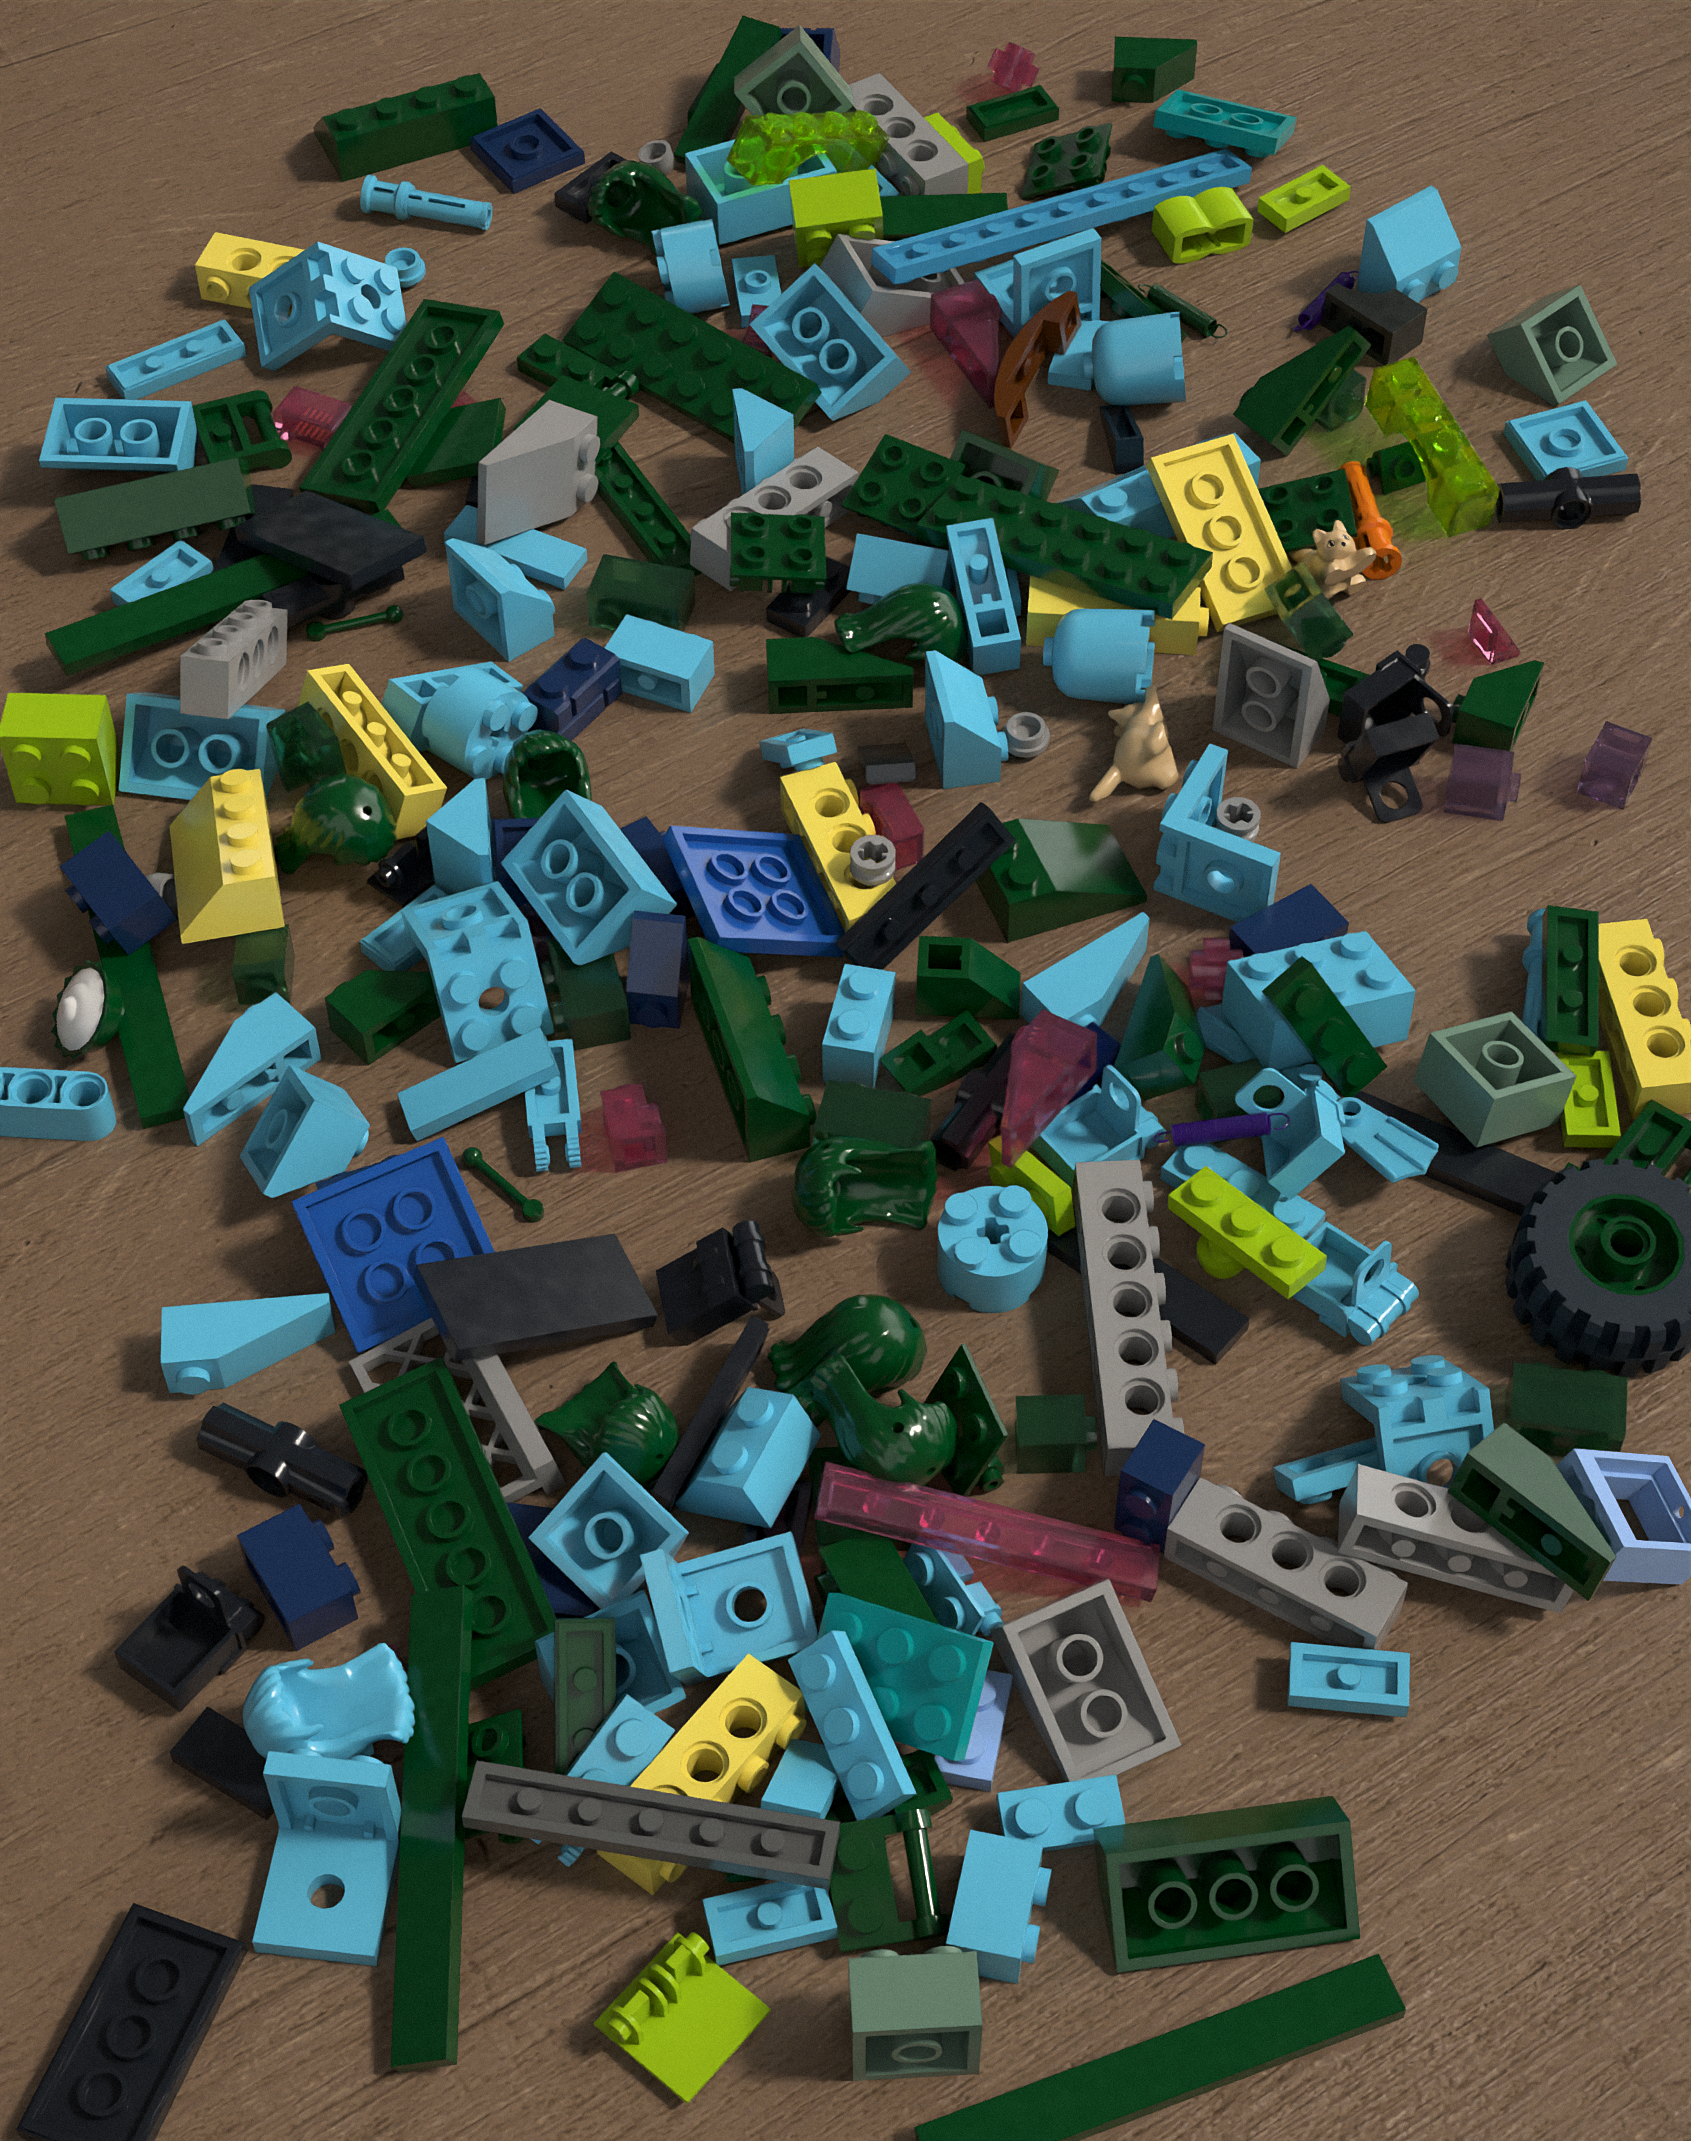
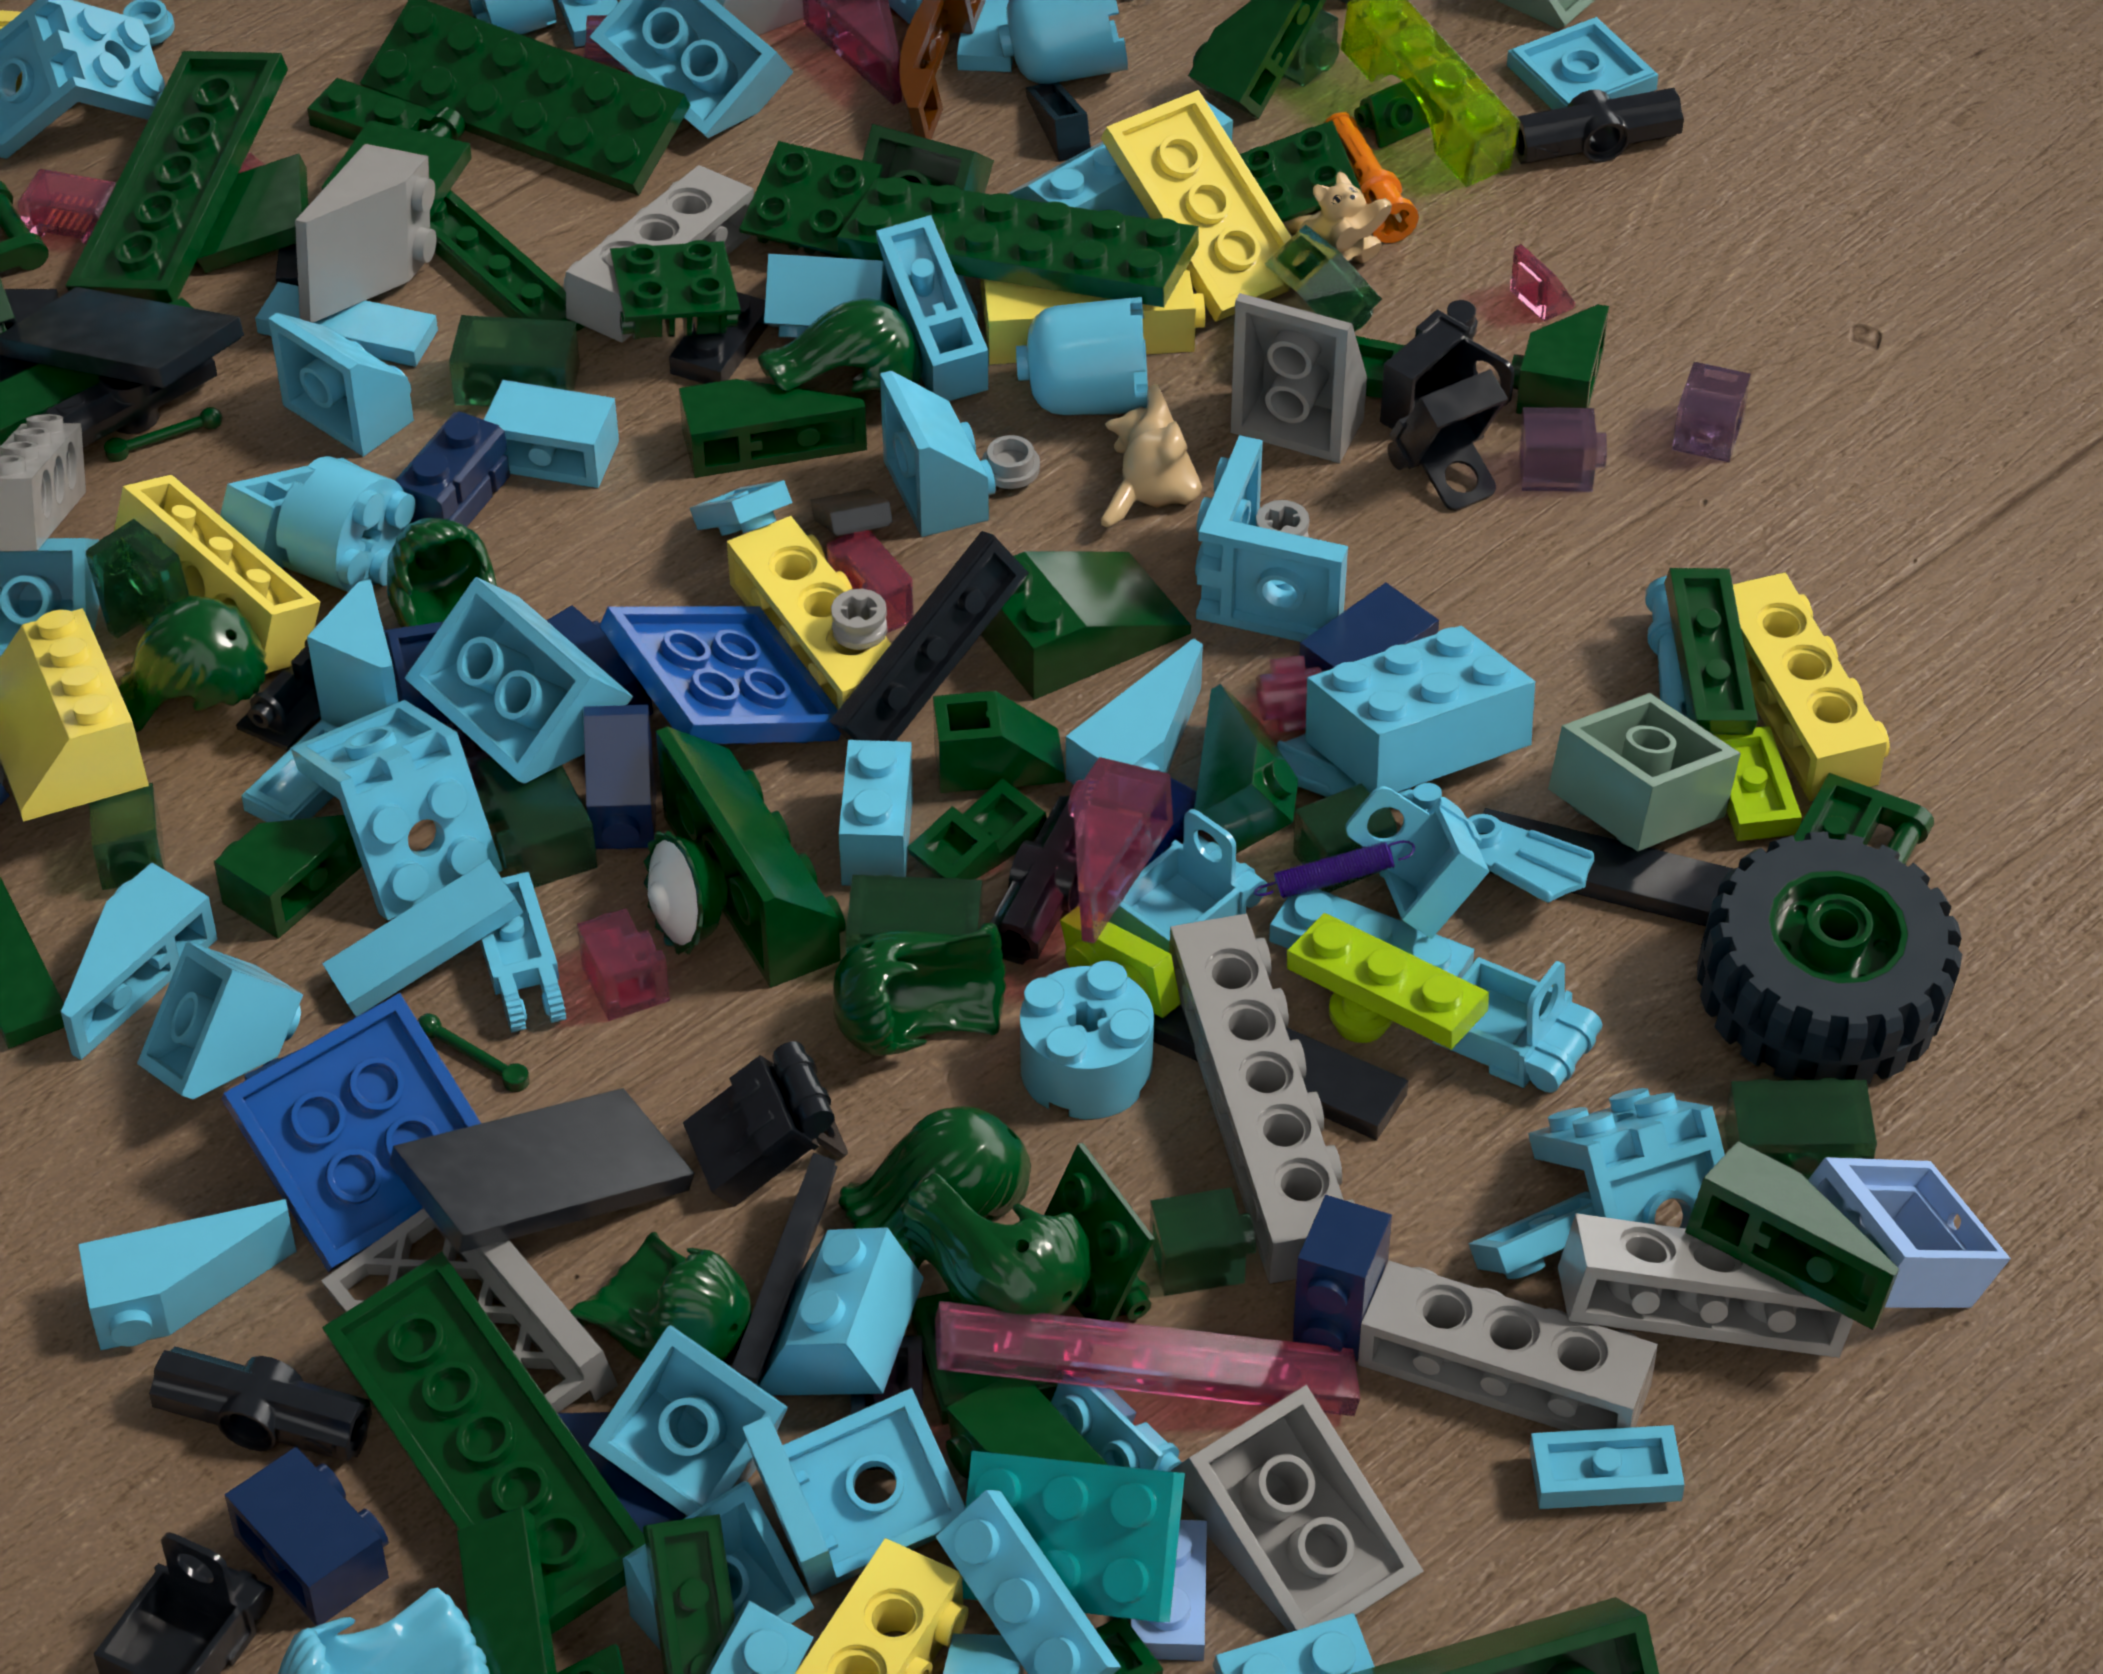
camera: 10 degrees left, 5 degrees down
medium azure slope [732,388,794,495] -> none
dark green plate [1262,956,1387,1098] -> none
none -> piece [643,831,727,955]

